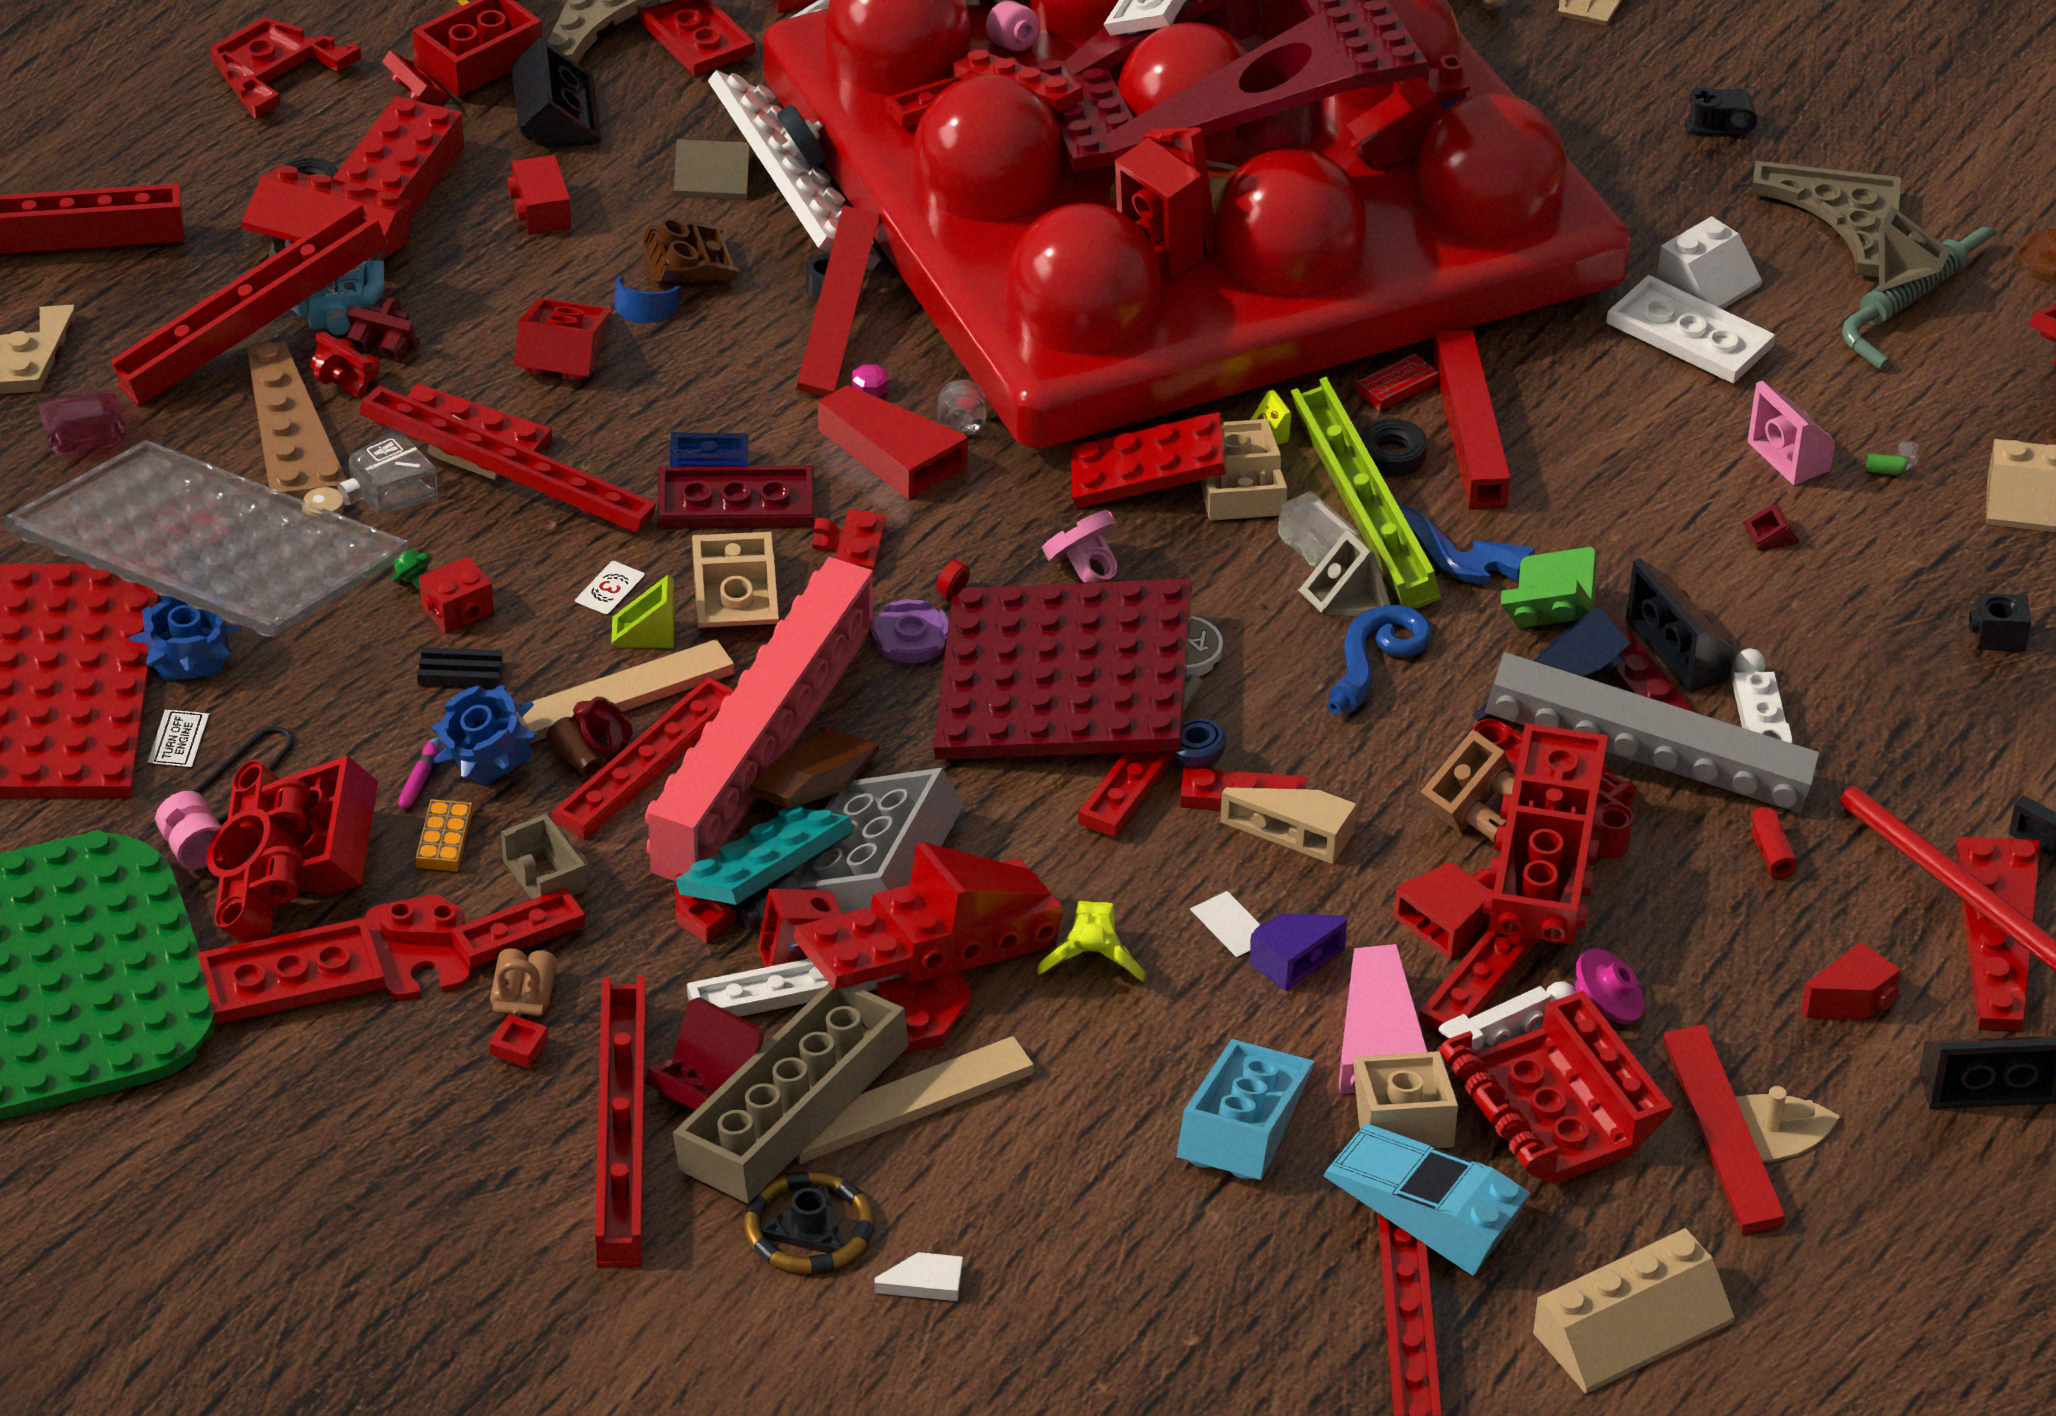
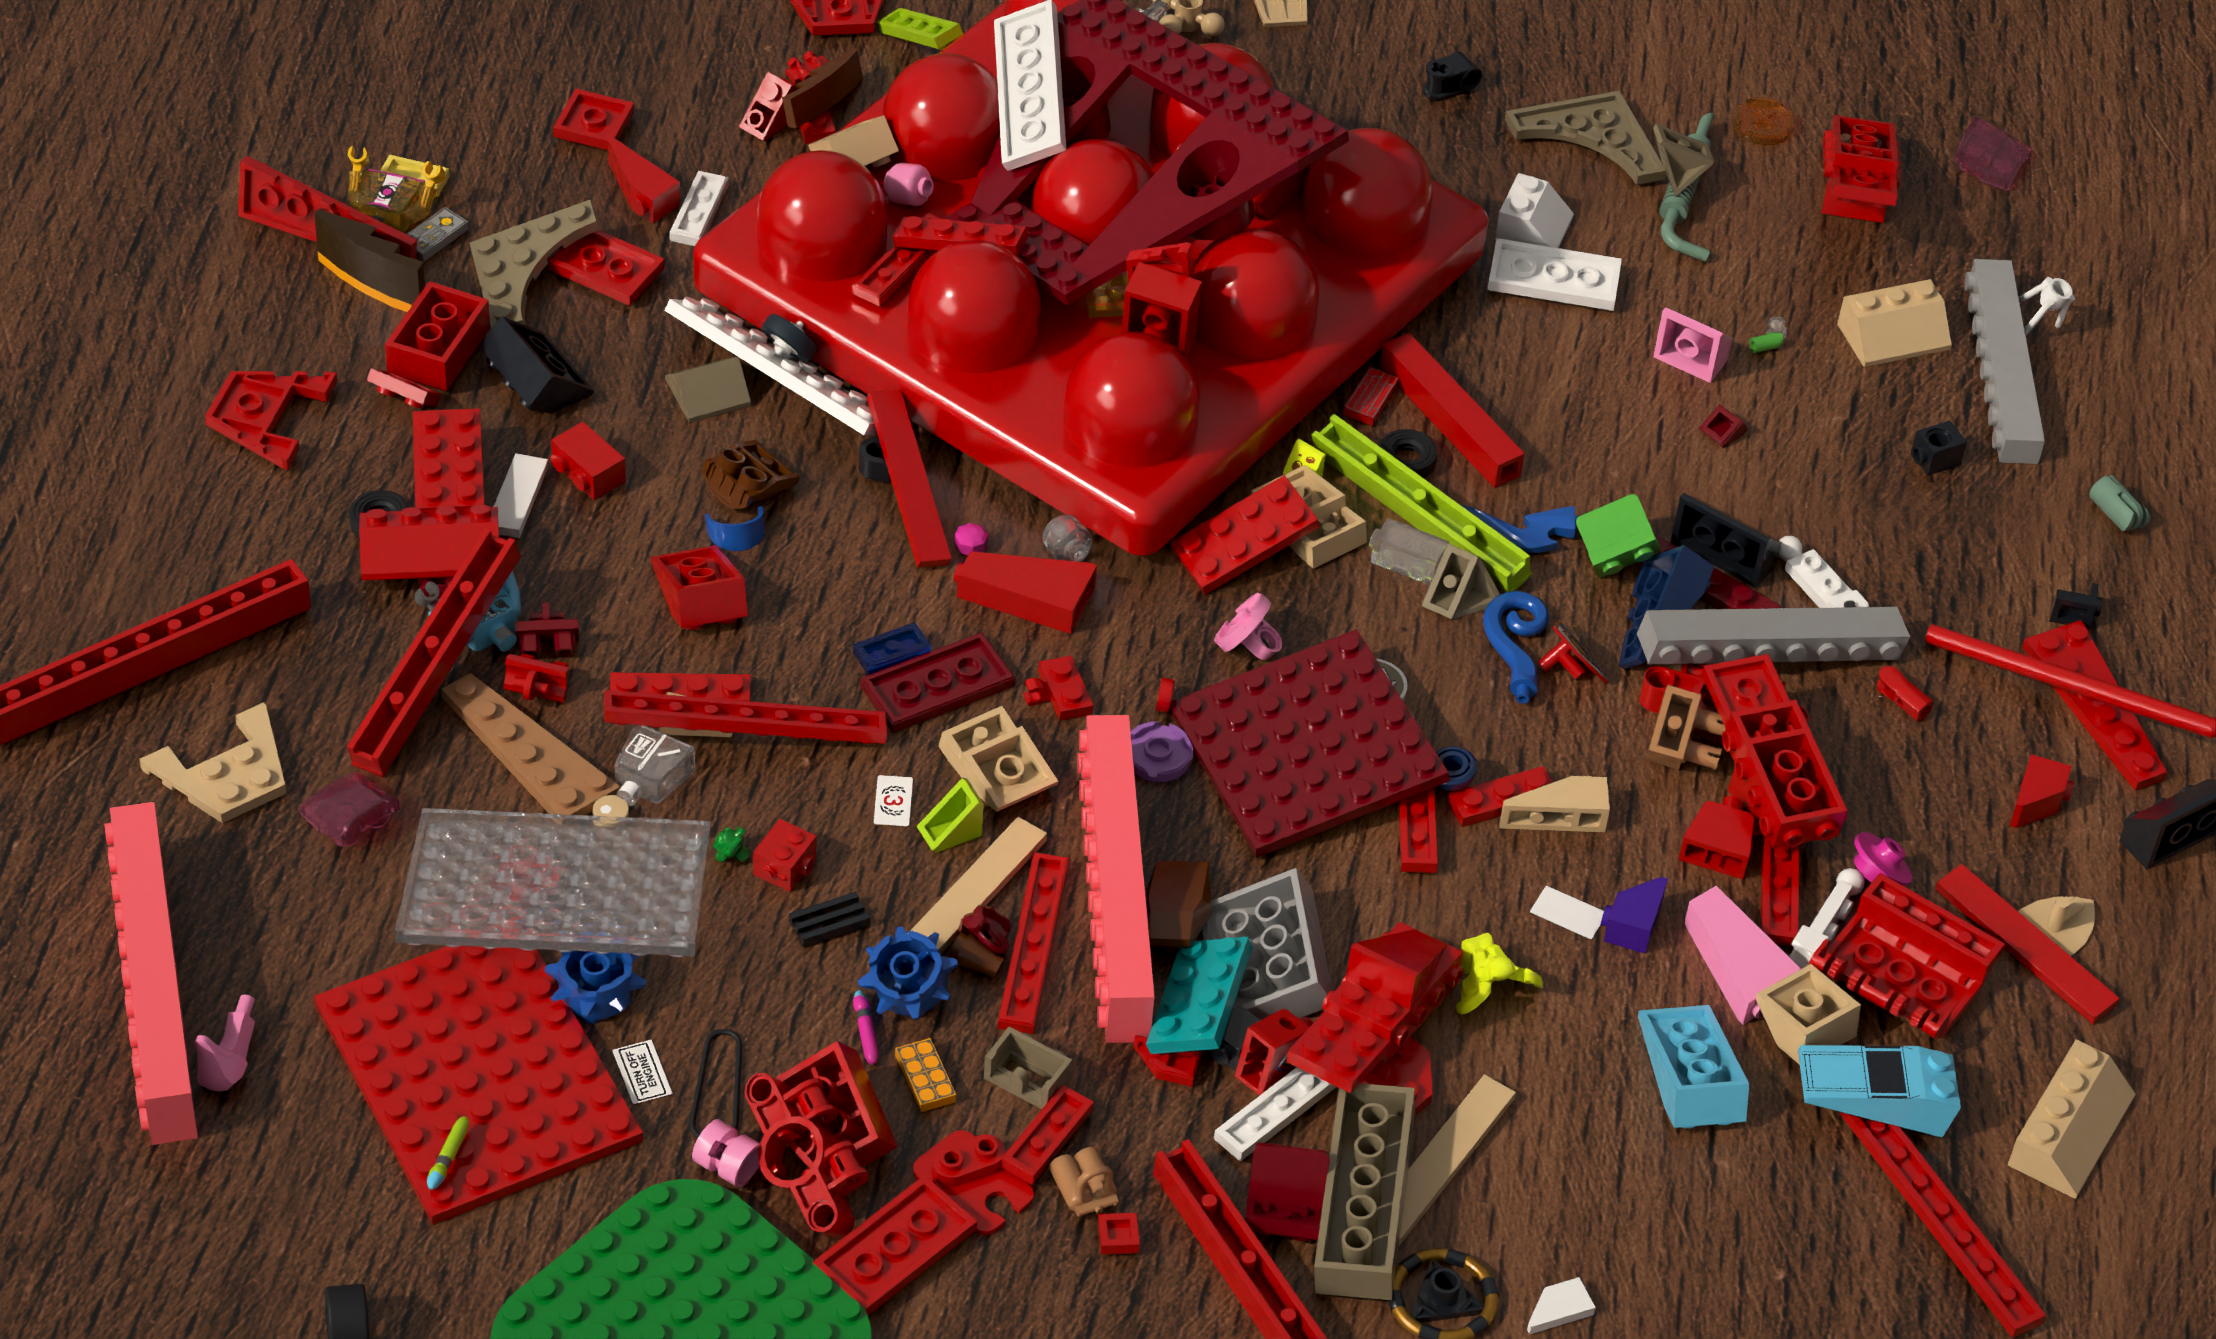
camera: 30 degrees left, 5 degrees up
none -> white tile [494,453,548,538]
none -> red shield [1537,619,1609,684]

